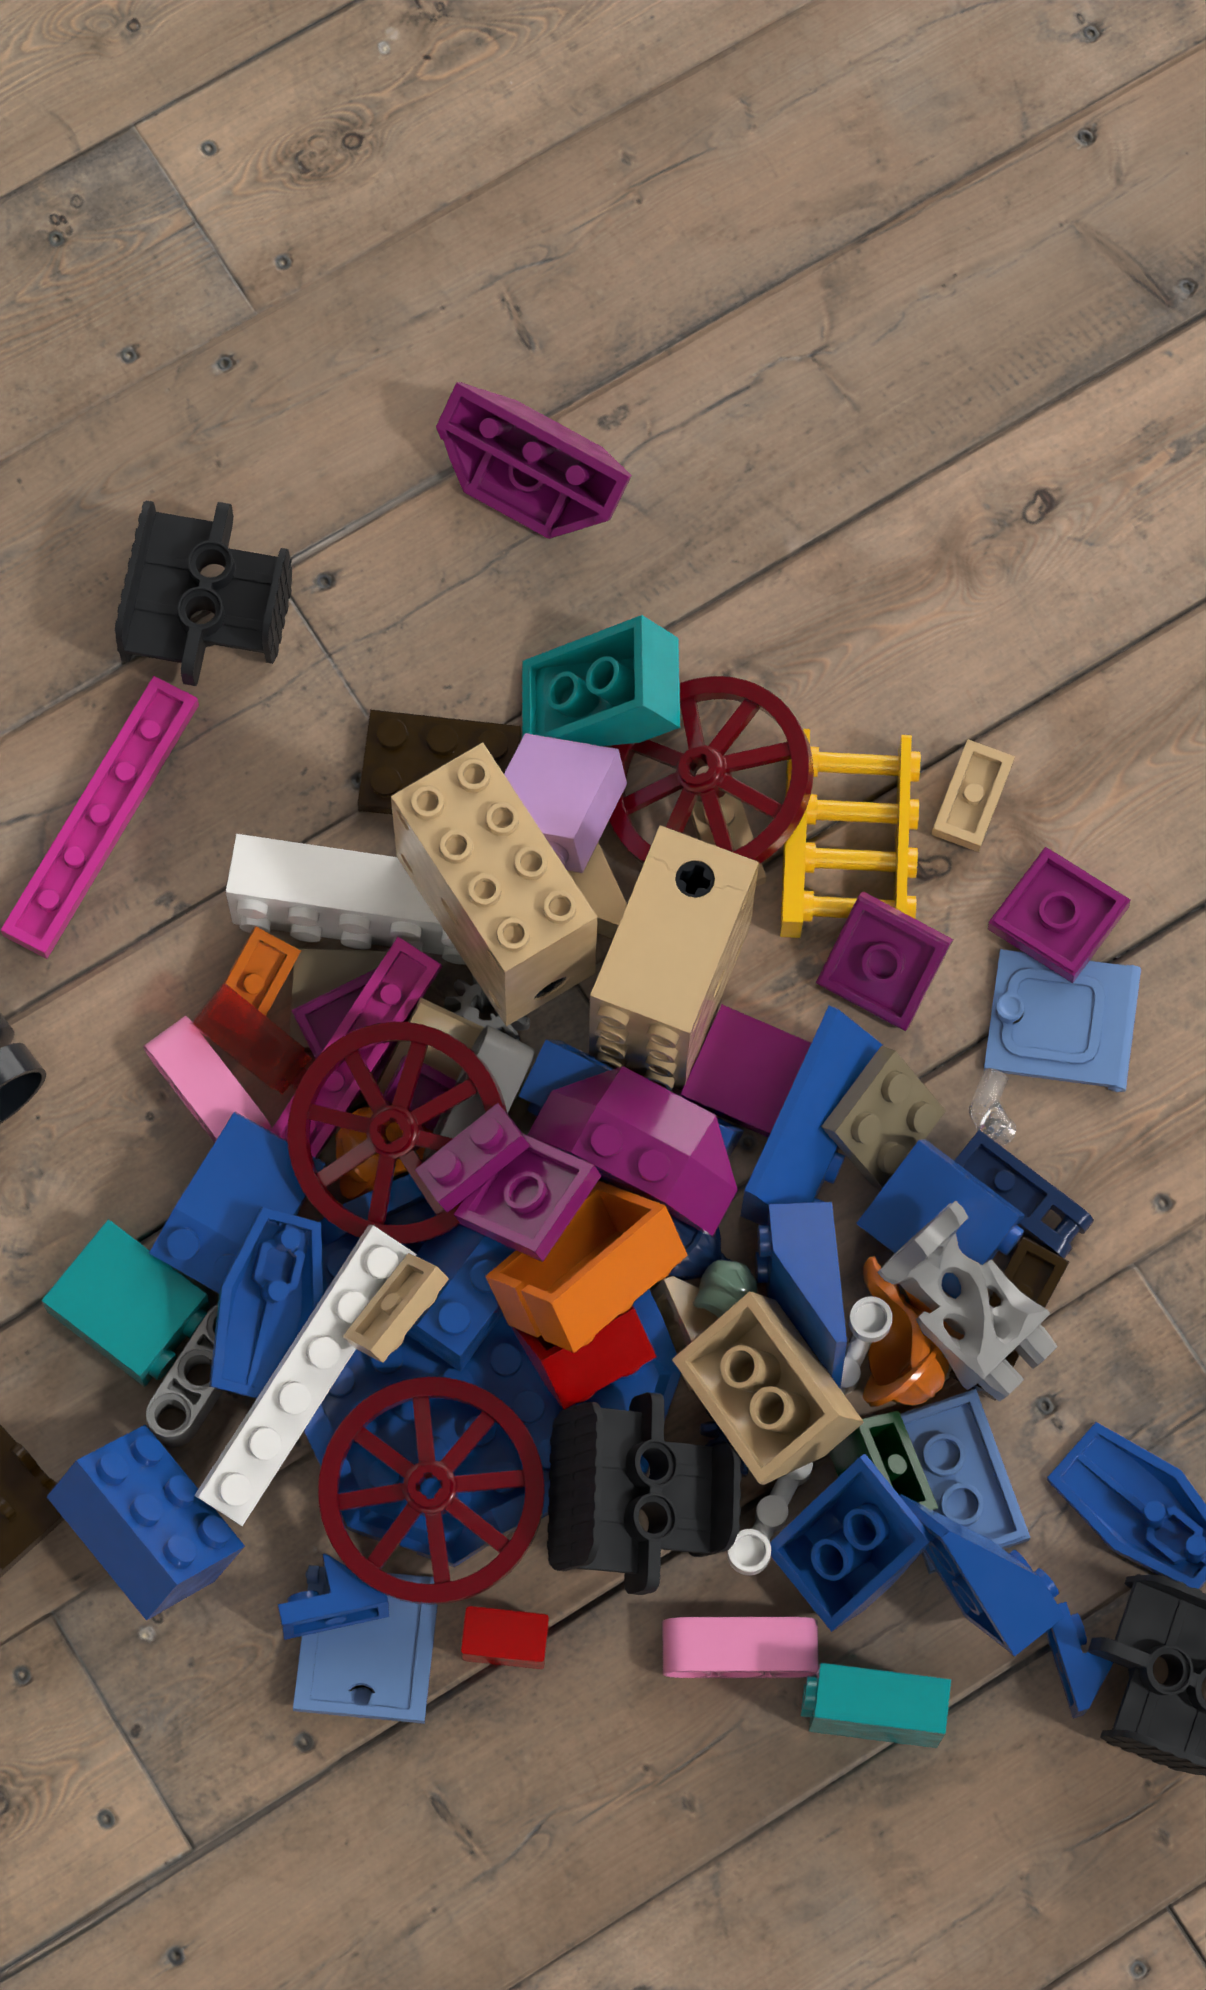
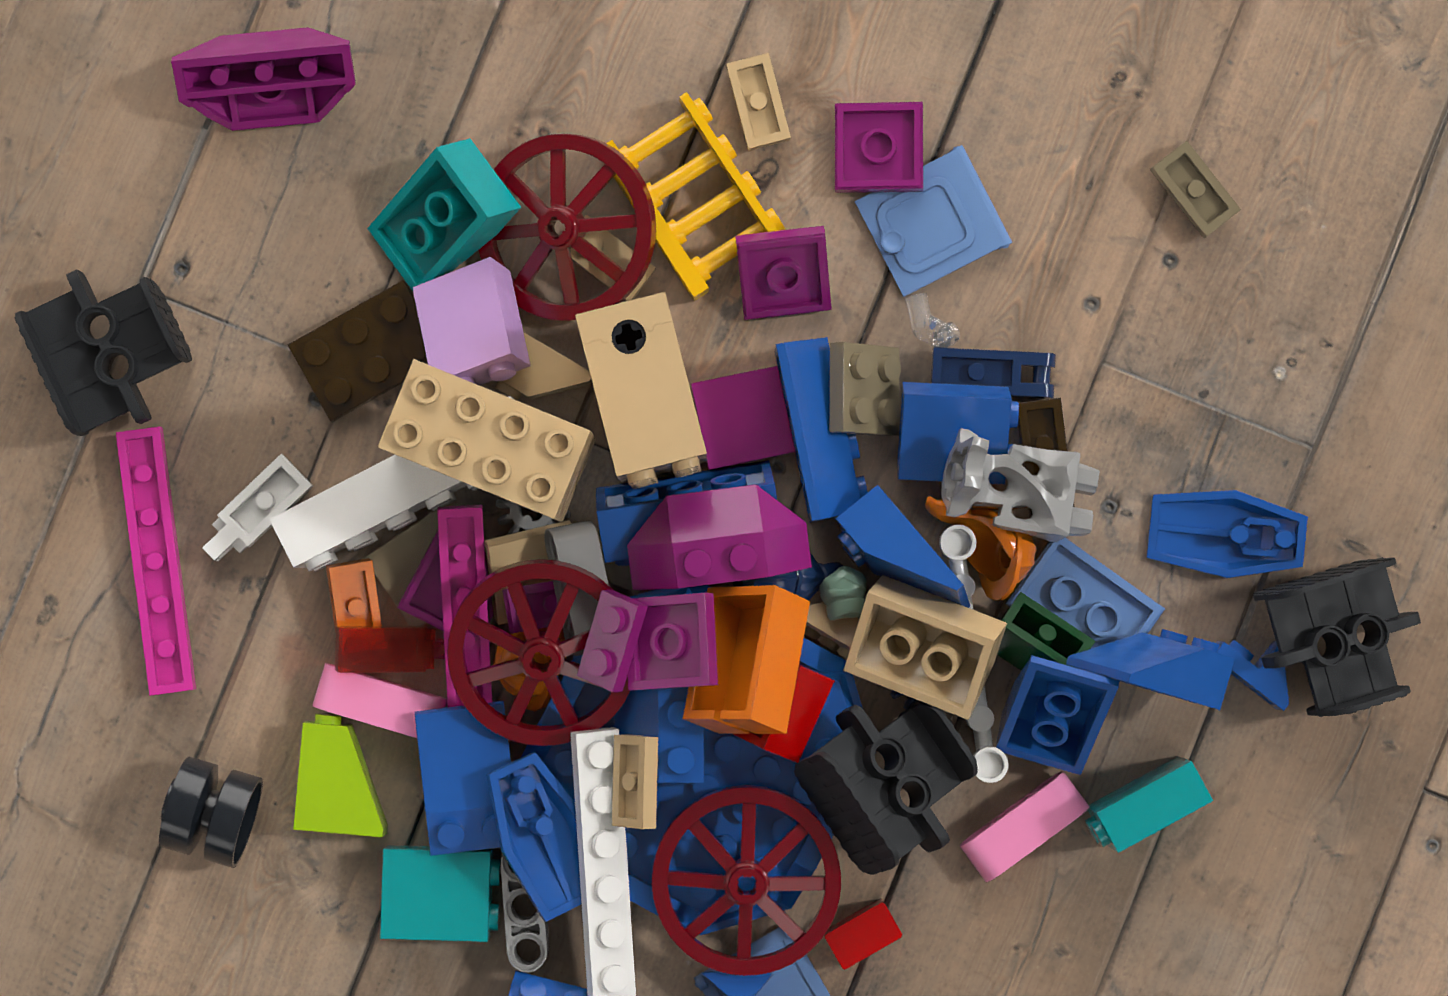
camera: 35 degrees left, 15 degrees up
none -> white hinge [202,454,313,561]
none -> lime slope [293,714,388,837]

